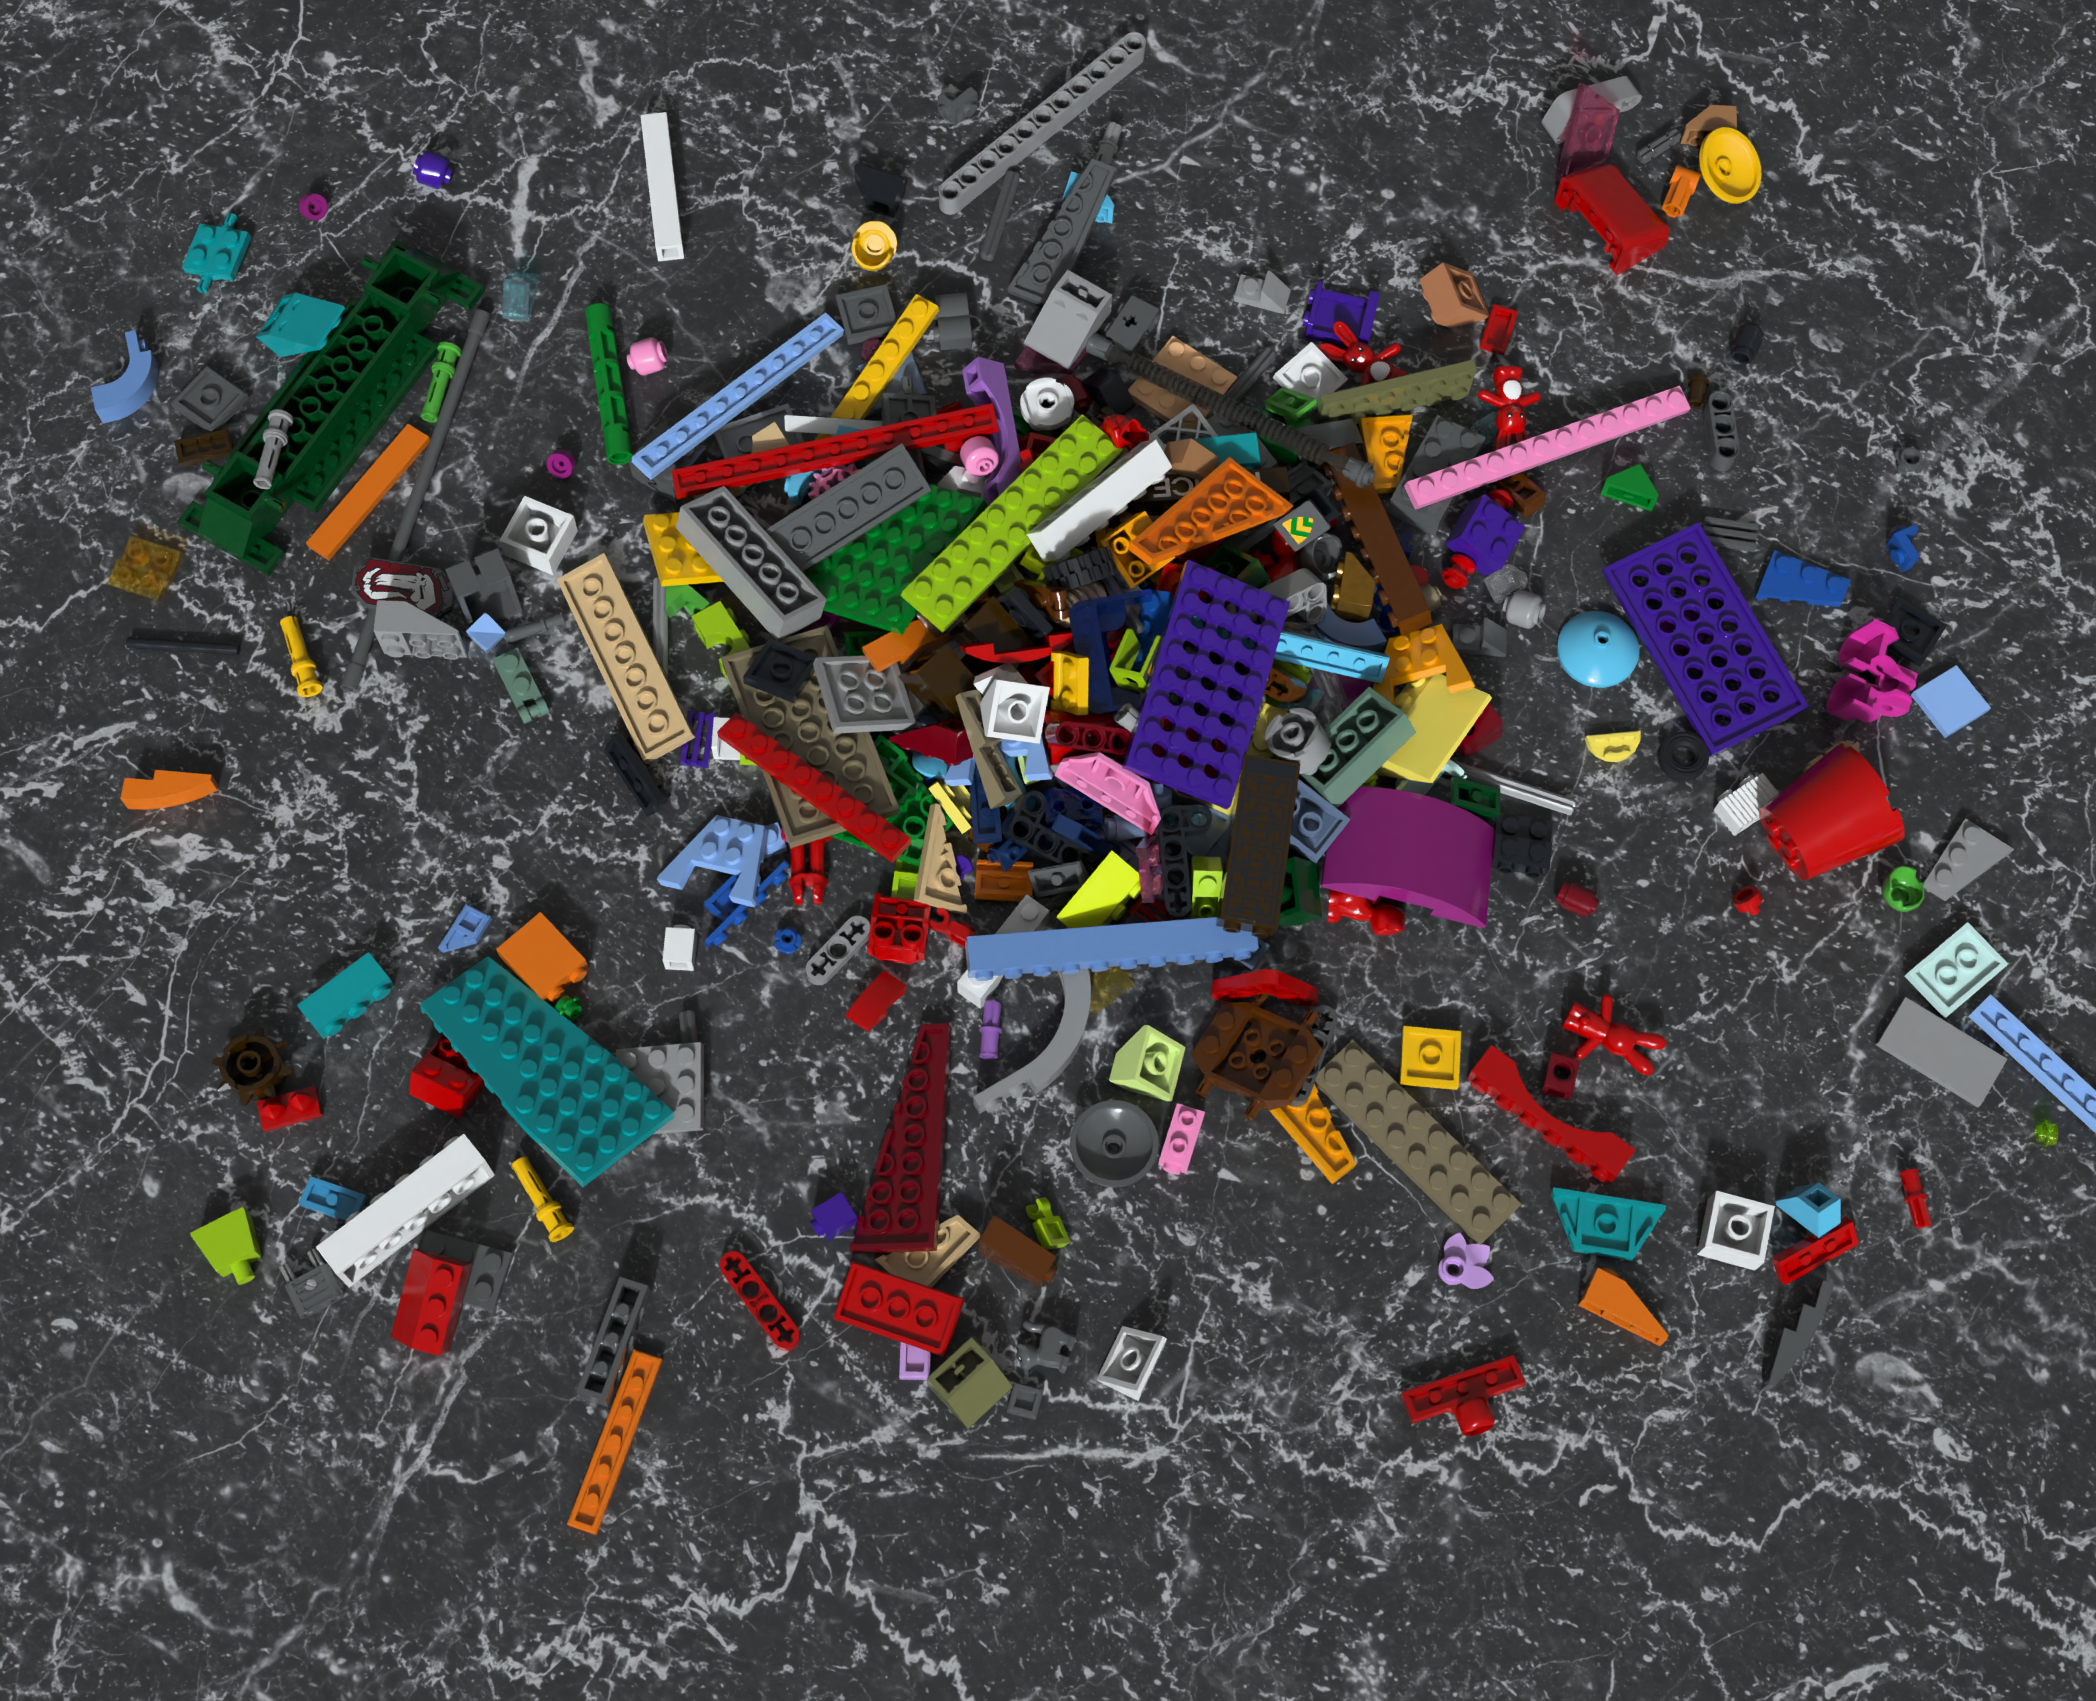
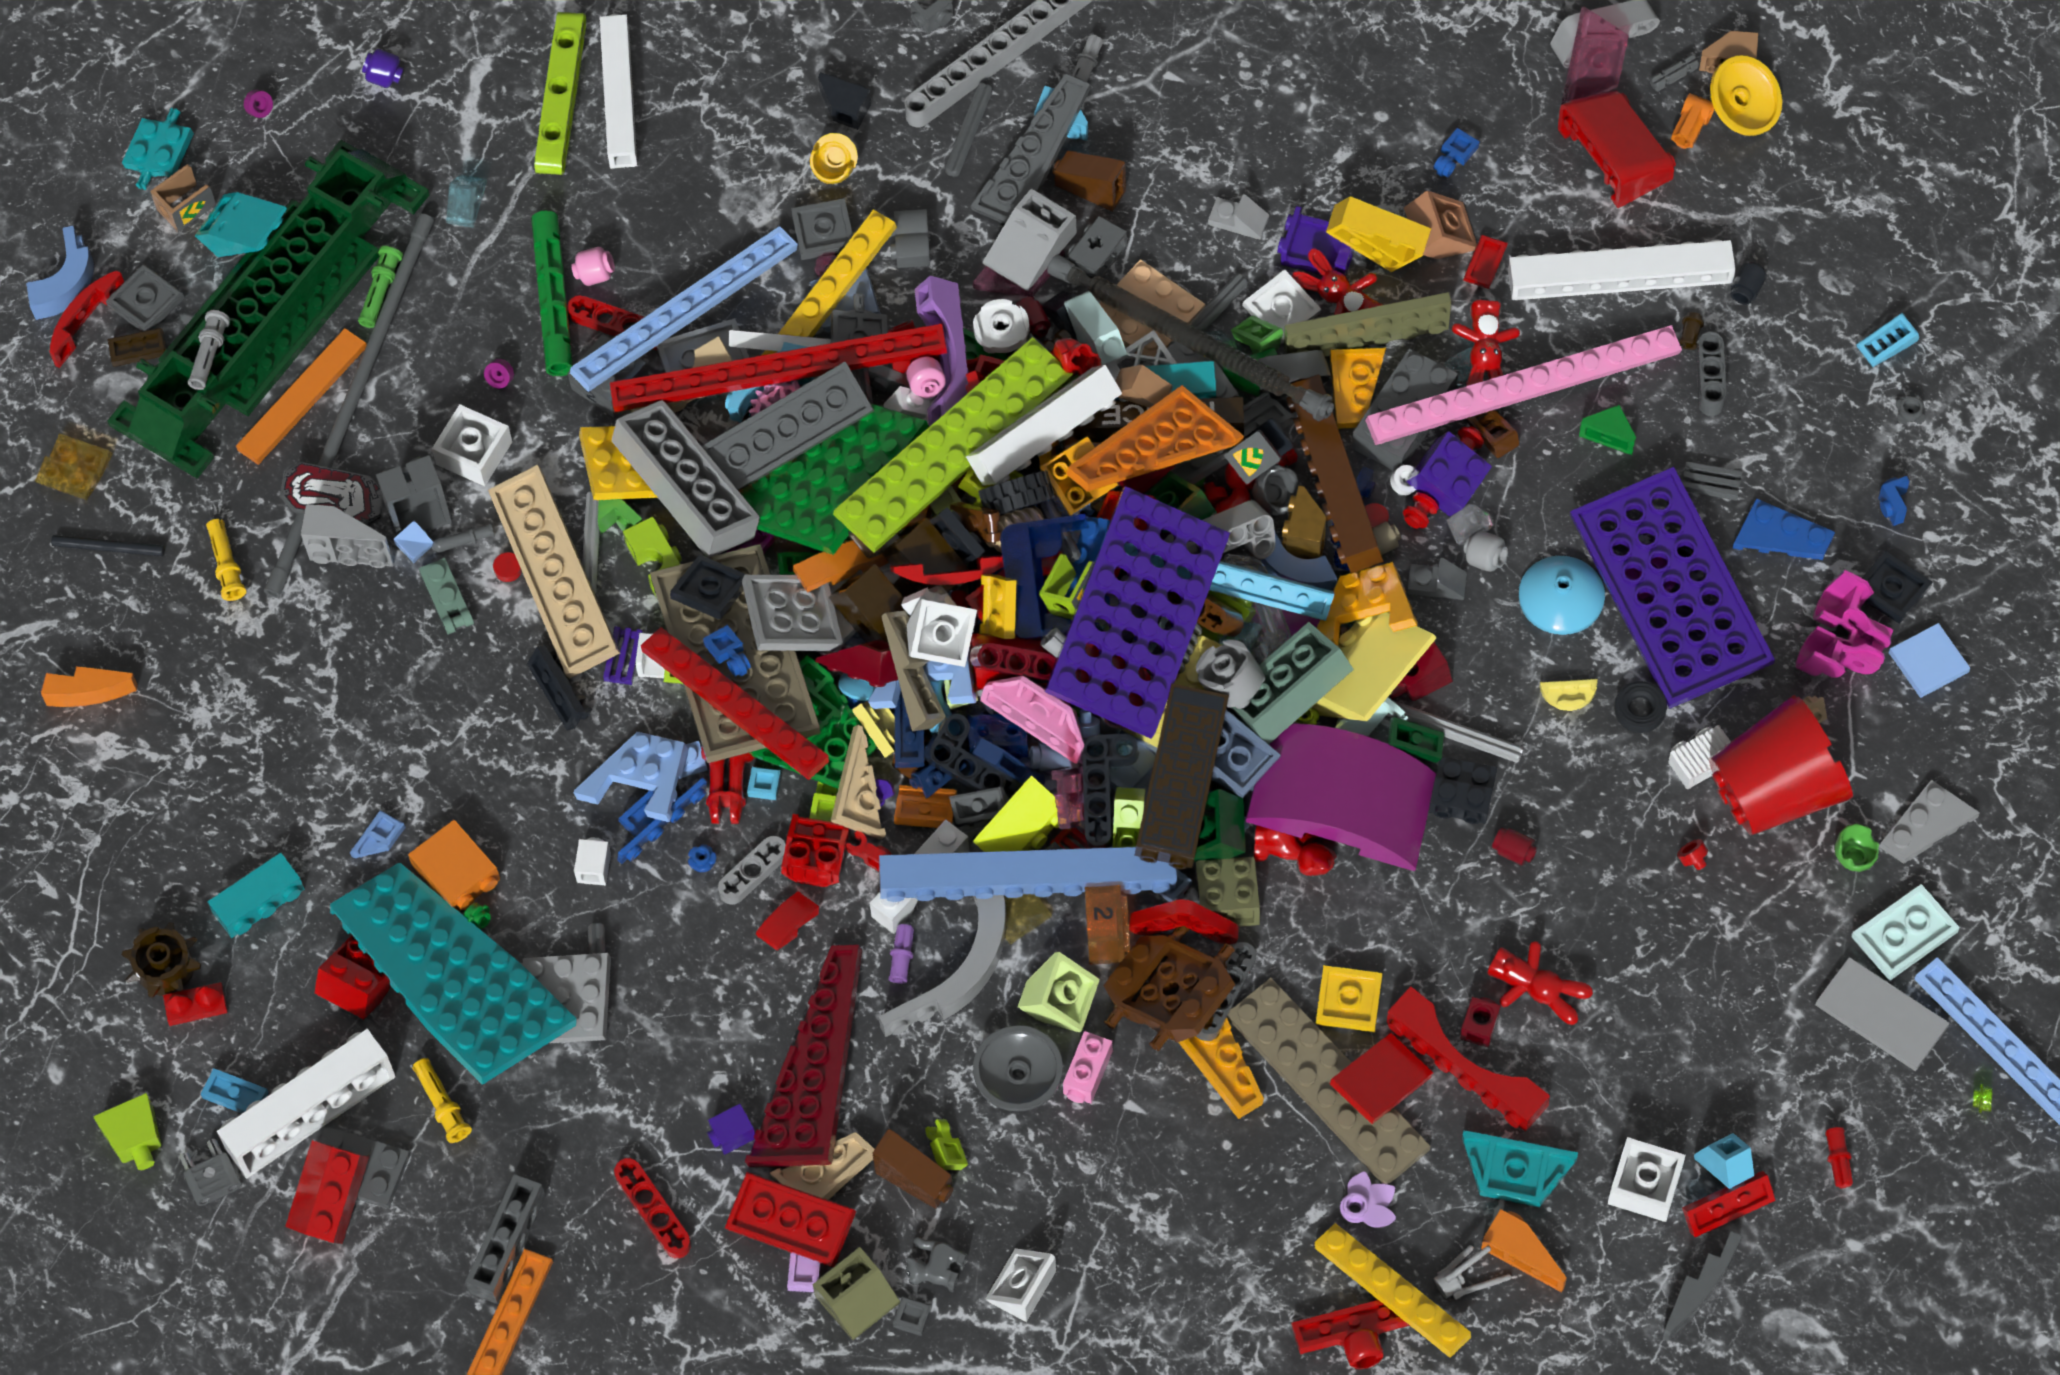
camera: 10 degrees right, 5 degrees down
none -> red slope [49,270,124,368]
none -> medium nougat piece [150,164,216,232]
none -> red tile [493,552,522,582]
none -> lime beam [535,12,586,175]
none -> red beam [567,295,668,350]
none -> blue plate [703,625,751,676]
none -> medium azure tile [747,766,781,800]
none -> reddish brown slope [1053,151,1126,212]
none -> light aqua slope [1064,291,1127,365]
none -> clear orange brick [1085,885,1130,965]
none -> olive bracket [1196,857,1260,927]
none -> yellow plate [1315,1223,1471,1358]
none -> yellow wedge [1326,196,1431,272]
none -> red tile [1329,1033,1433,1124]
none -> white tile [1390,465,1416,495]
none -> blue plate [1433,128,1480,178]
none -> light grey plant [1433,1245,1512,1300]
none -> white brick [1508,240,1735,300]
none -> medium azure slope [1856,313,1919,367]

